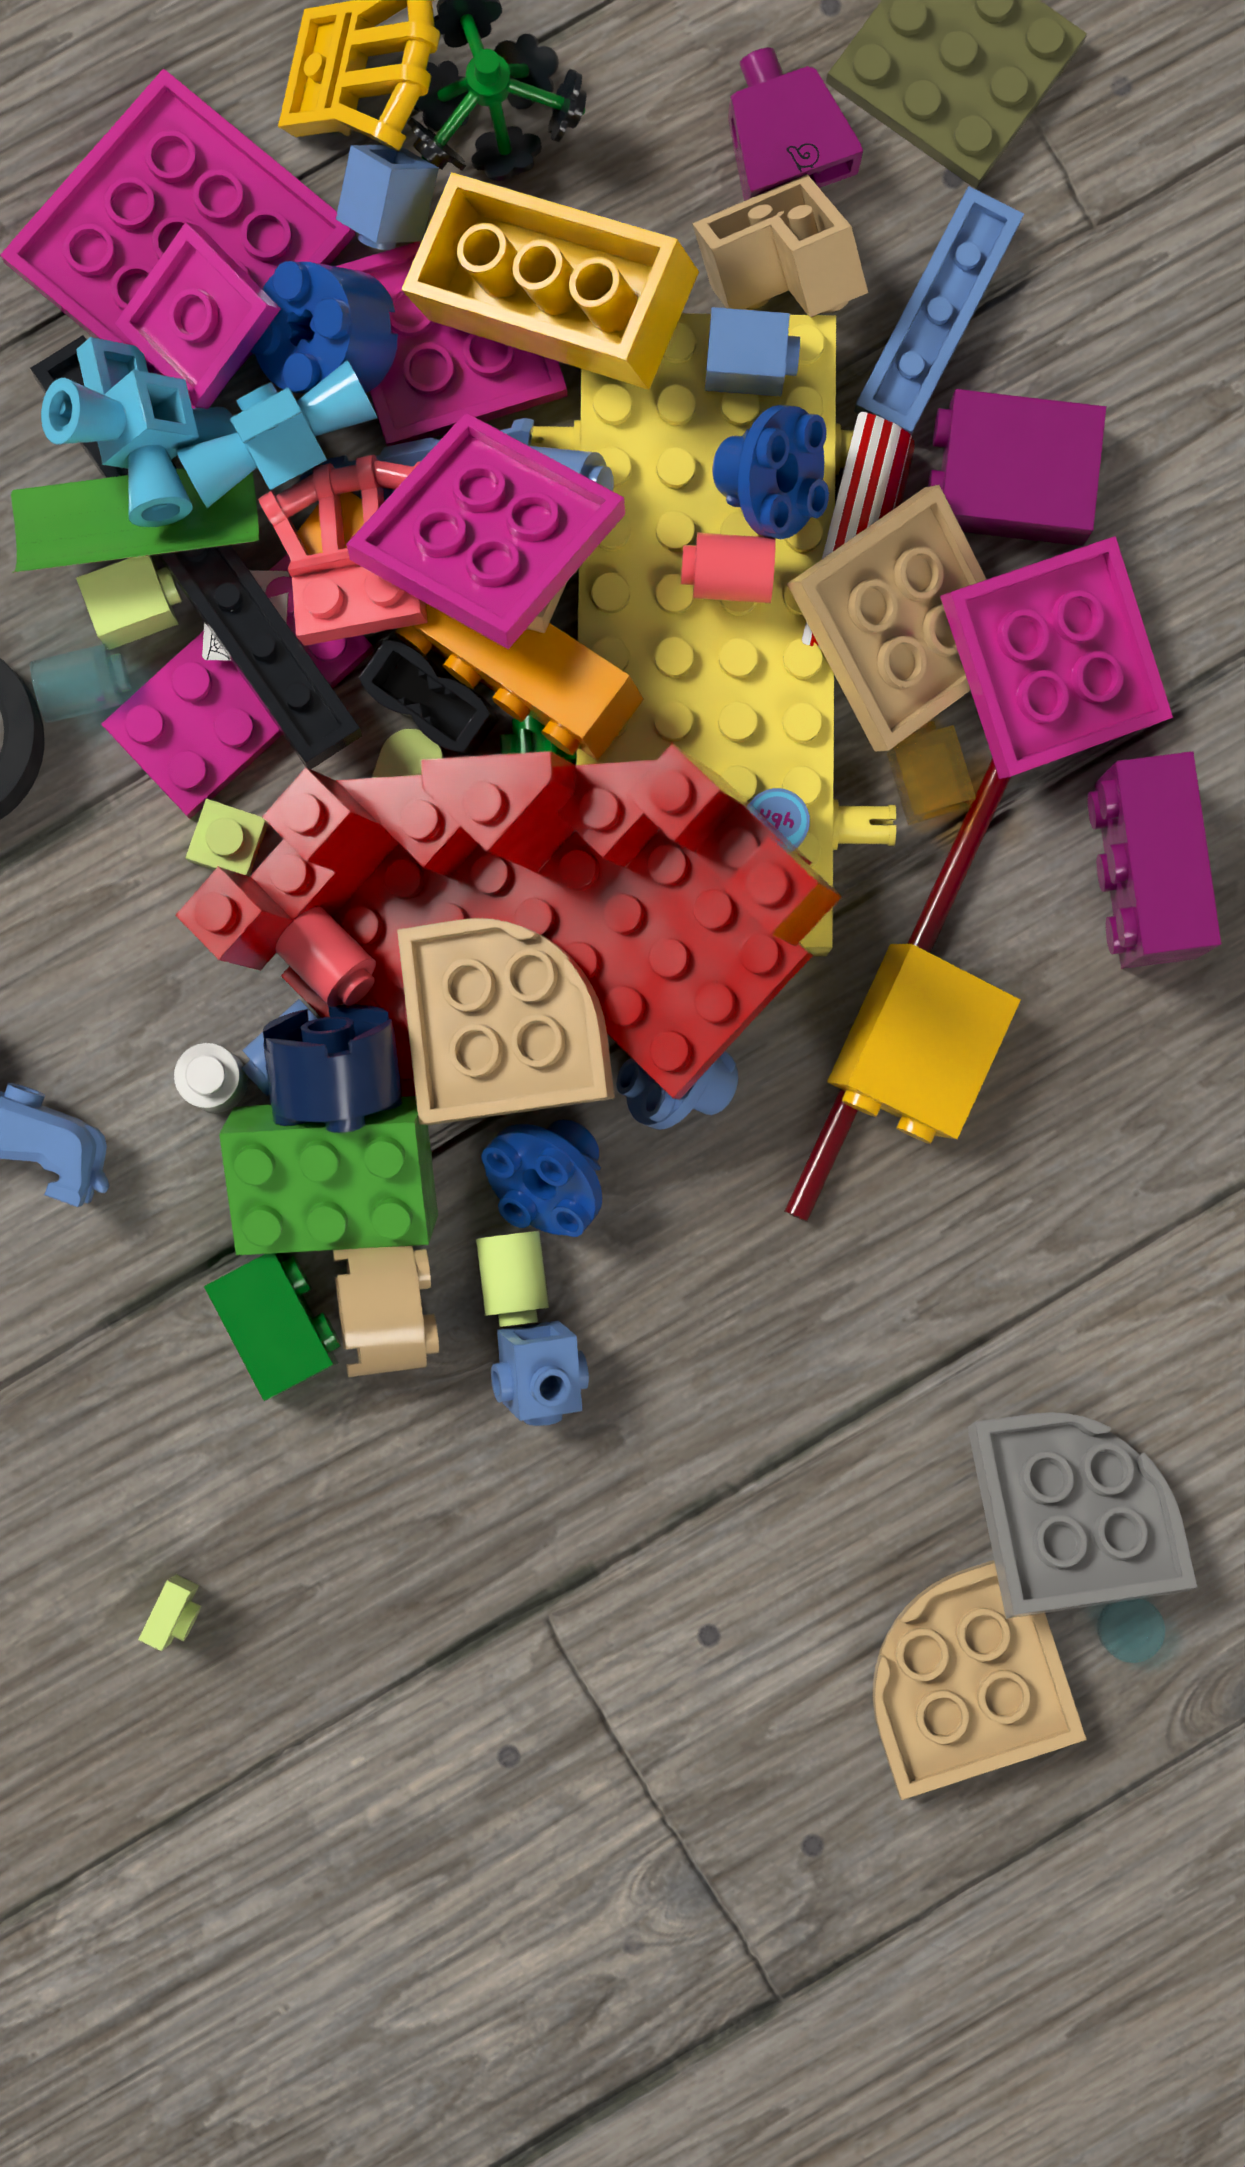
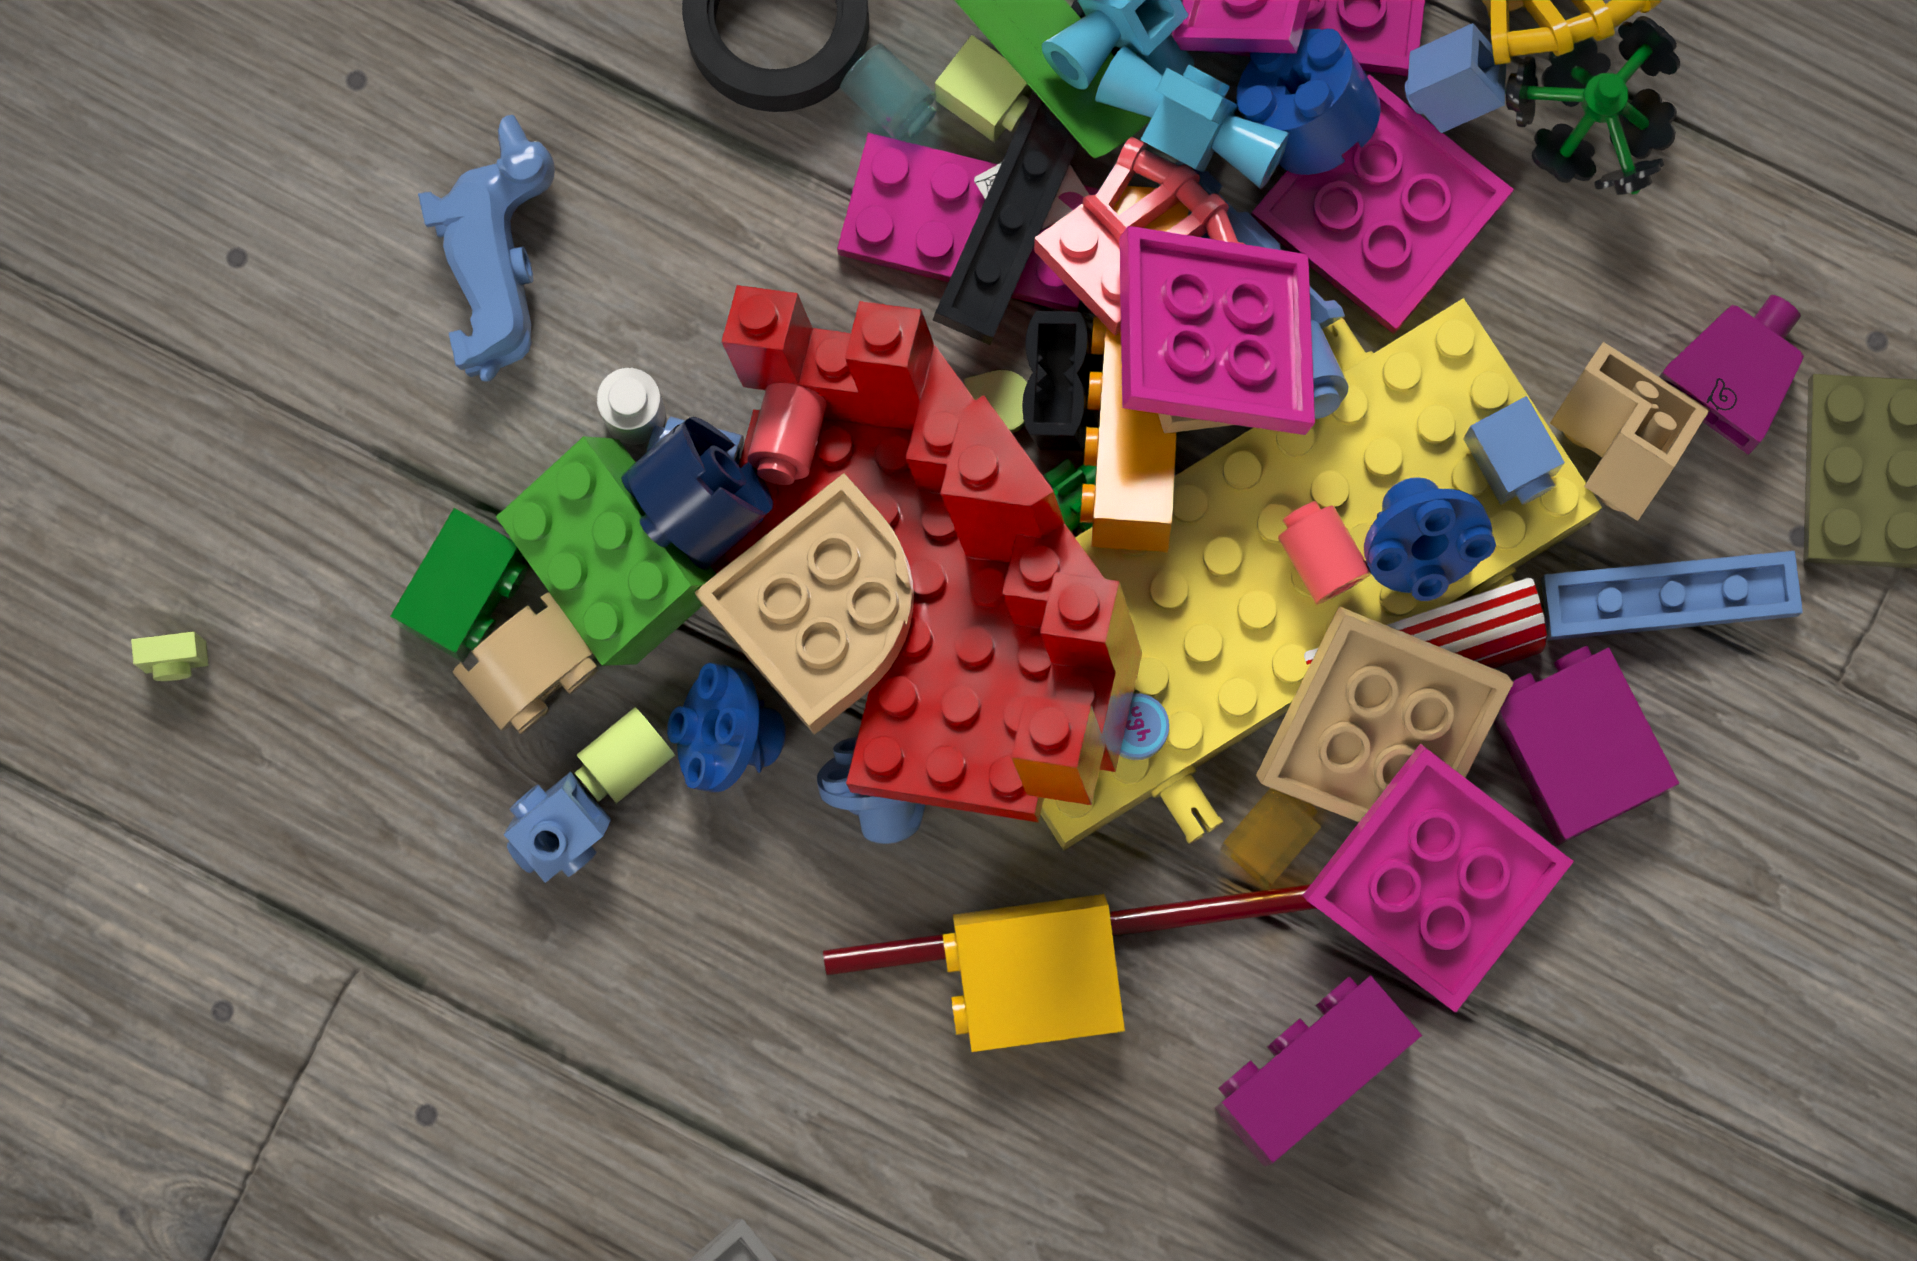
camera: 65 degrees right, 5 degrees down
yellowish green plate [185,799,268,876] -> none
yellow brick [401,172,699,390] -> none

